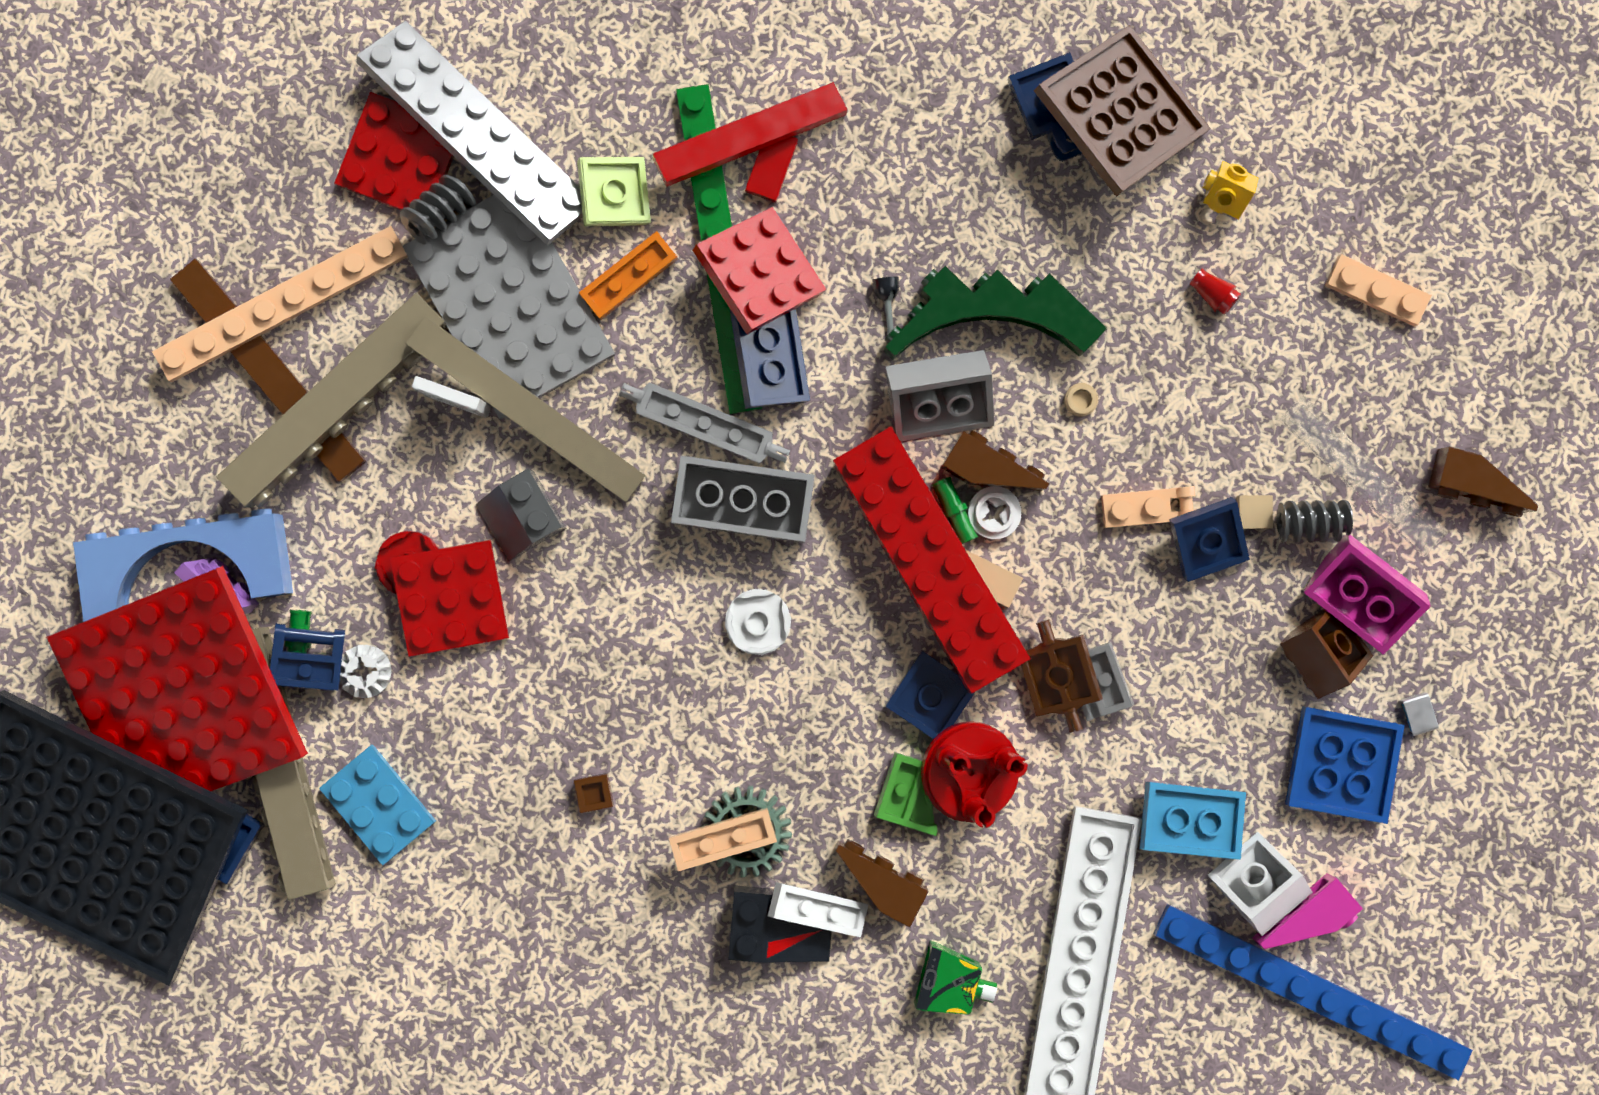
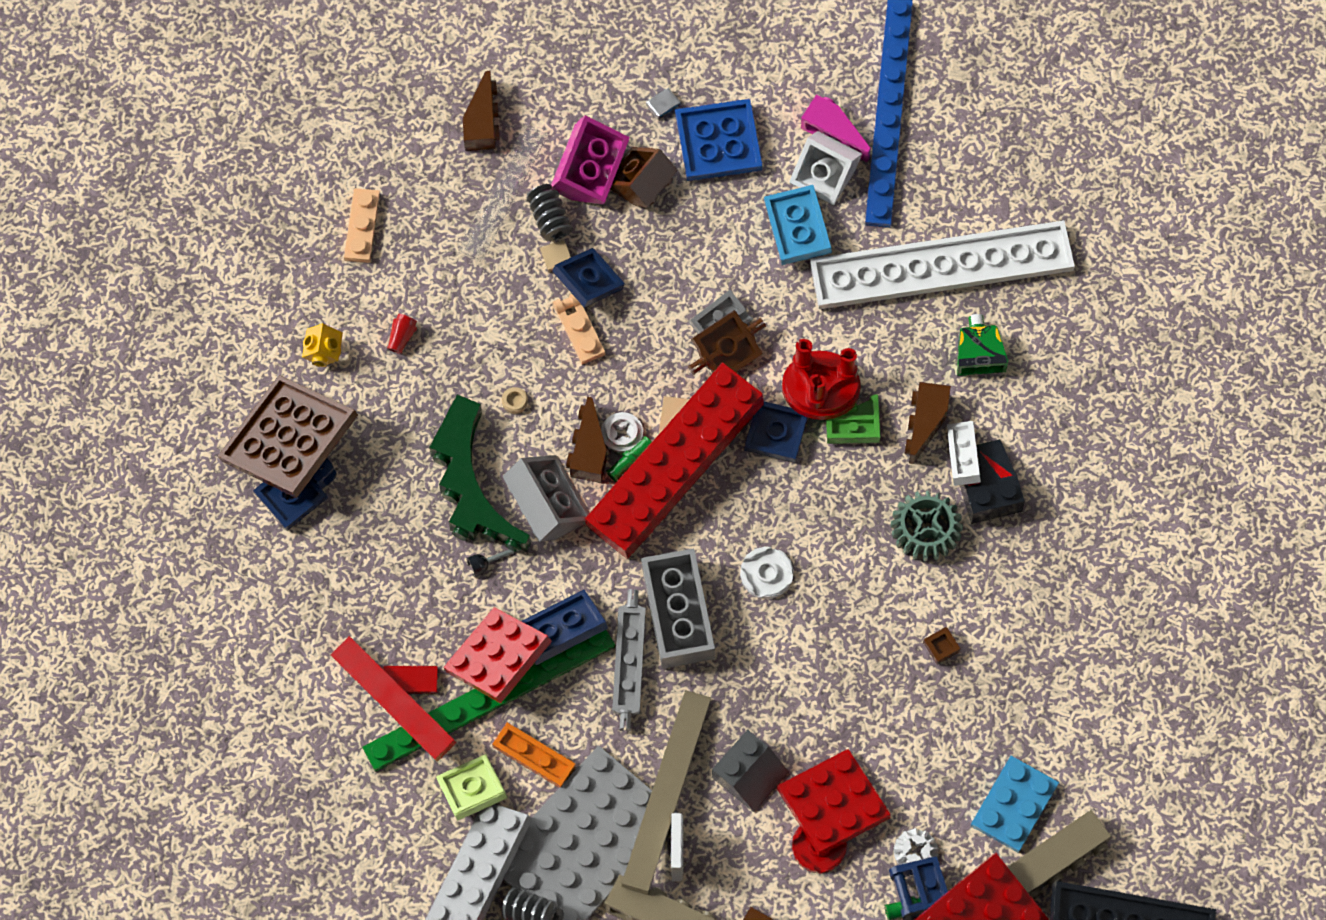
camera: 100 degrees left, 20 degrees down
light nougat plate [669,808,777,872] -> none

